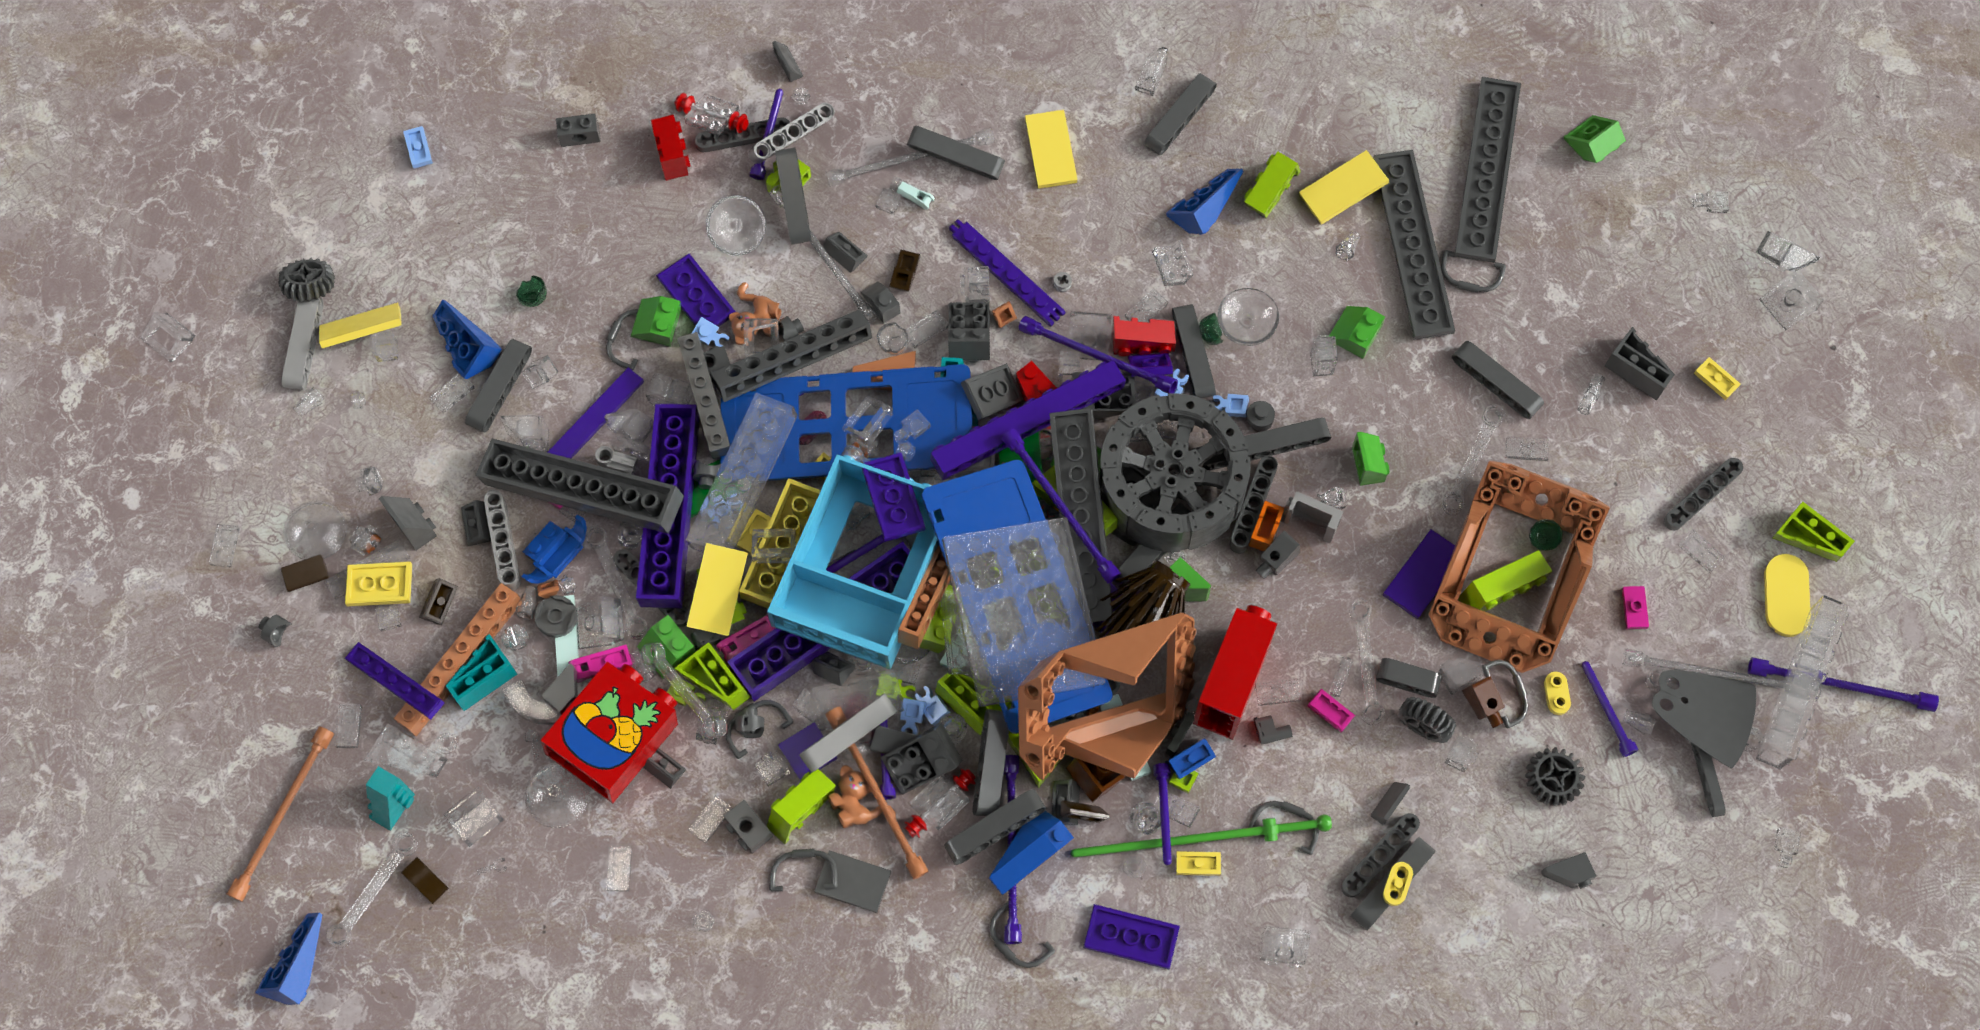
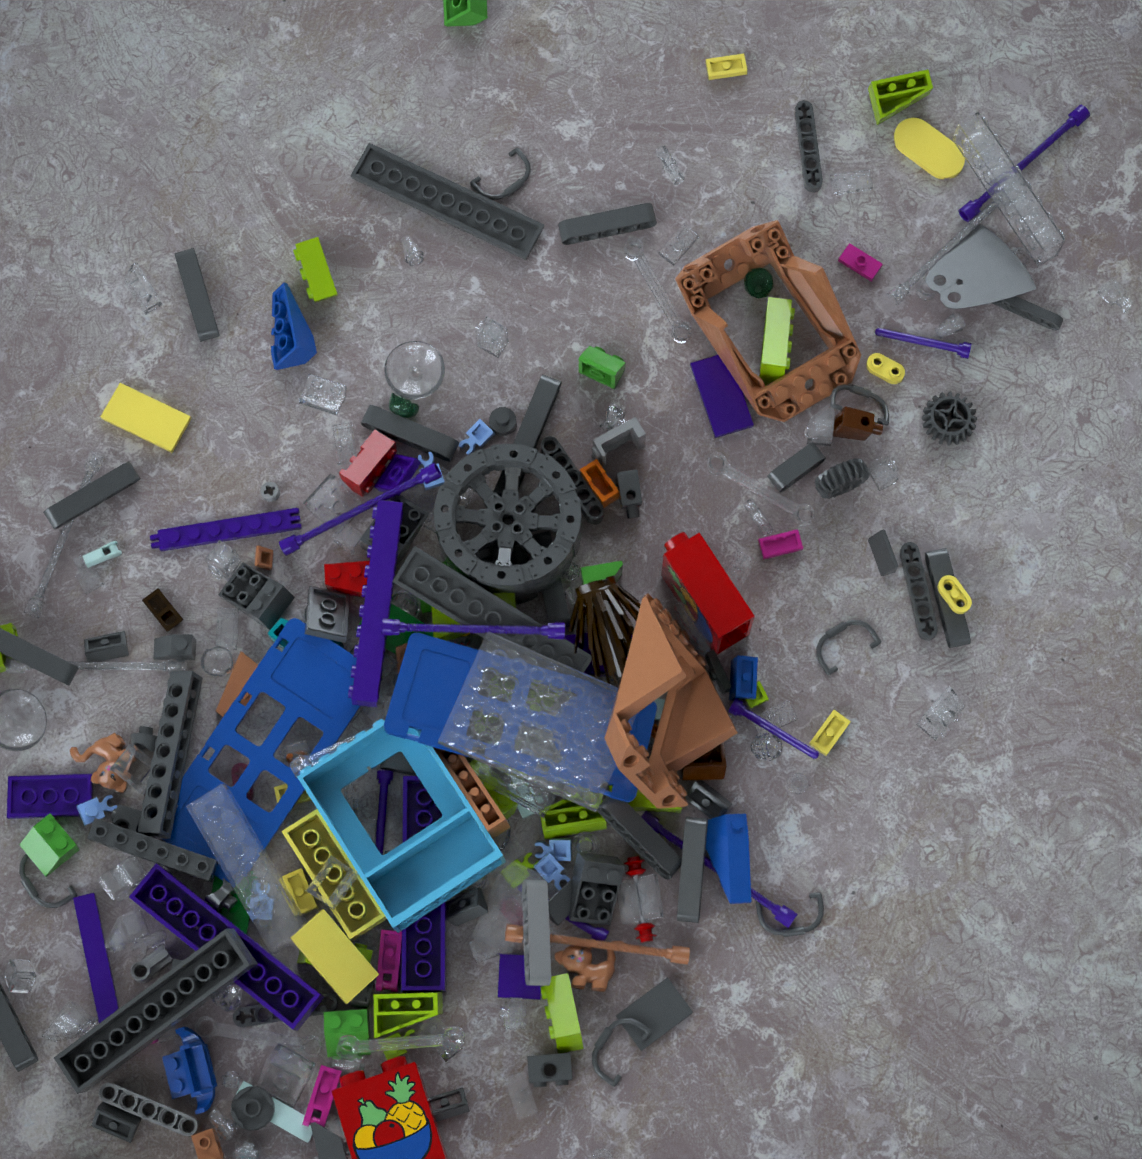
camera: 55 degrees left, 5 degrees up
nougat slope [537,580,559,599] -> none
dark grey piece [726,700,794,759] -> none
dark grey piece [735,708,765,738] -> none
clear tile [842,396,893,447] -> none
dark purple tile [862,452,926,542] -> none
clear plate [893,409,931,445] -> none
clear plate [896,442,915,462] -> none
dark brown slope [1060,800,1109,823] -> none
bright green bar [1070,814,1332,857] -> none
dark purple tile [1083,904,1180,970] -> none
dark grey piece [1254,715,1293,745] -> none
light yellow tile [1299,150,1389,225] -> none
bright green slope [1327,306,1385,359] -> none
dark grey plate [1454,77,1521,263] -> none
dark grey slope [1541,852,1597,889] -> none
dark grey wedge [1605,326,1675,401] -> none

